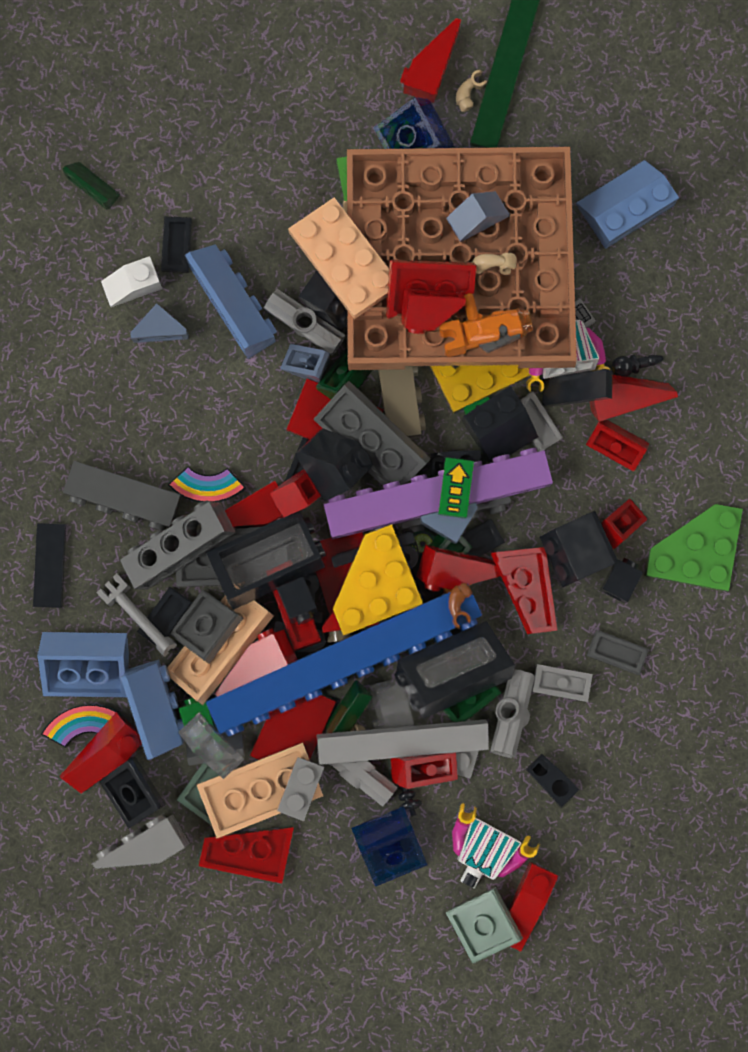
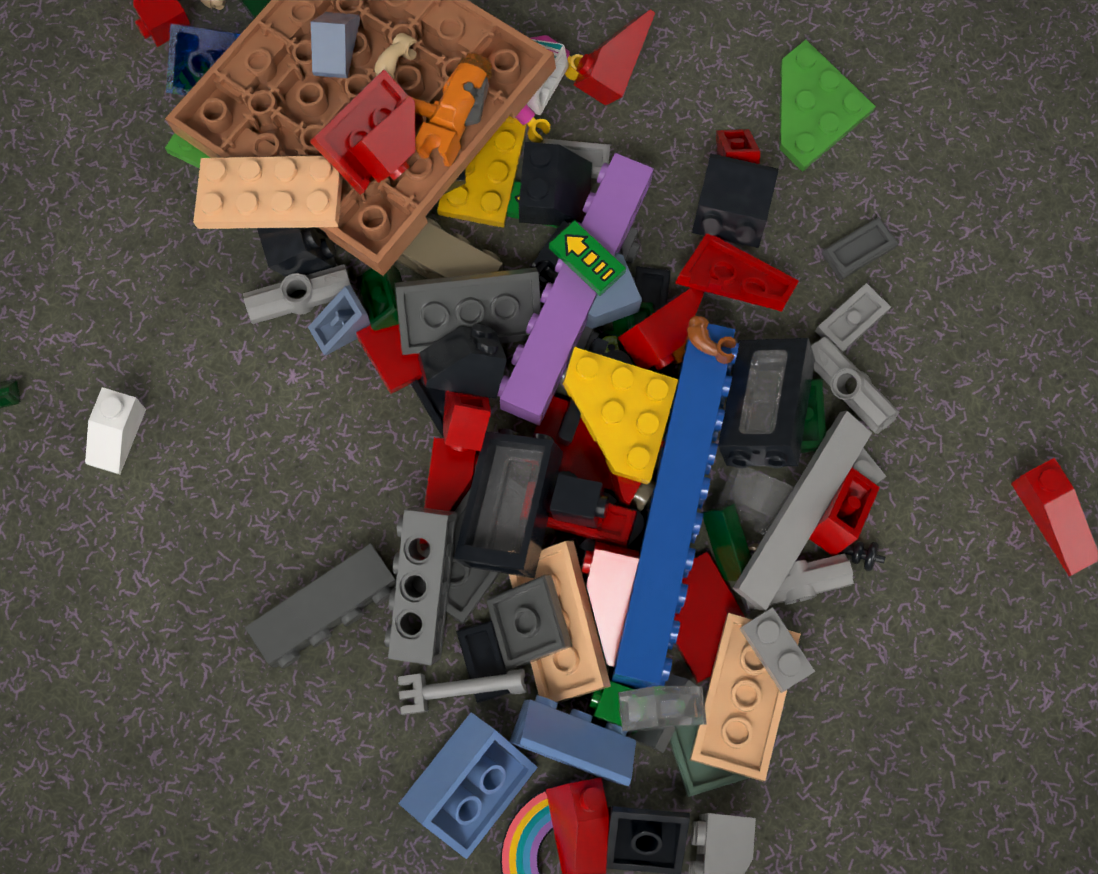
camera: 50 degrees left, 10 degrees down
black tile [33,523,66,608] -> none
sand blue slope [130,303,189,343] -> none
black tile [161,216,192,273] -> none
tile [168,466,246,503] -> none
medium blue slope [185,244,277,359] -> none
red wing [199,827,294,884] -> none
clear blue slope [351,806,427,887] -> none
sand green tile [446,887,523,963] -> none
torso [452,803,540,889] -> none
black leg [525,754,579,808] -> none
black tile [542,369,613,407] -> none
red slope [586,419,649,472] -> none
black brick [599,558,643,603] -> none
black bar [611,355,663,377] -> none

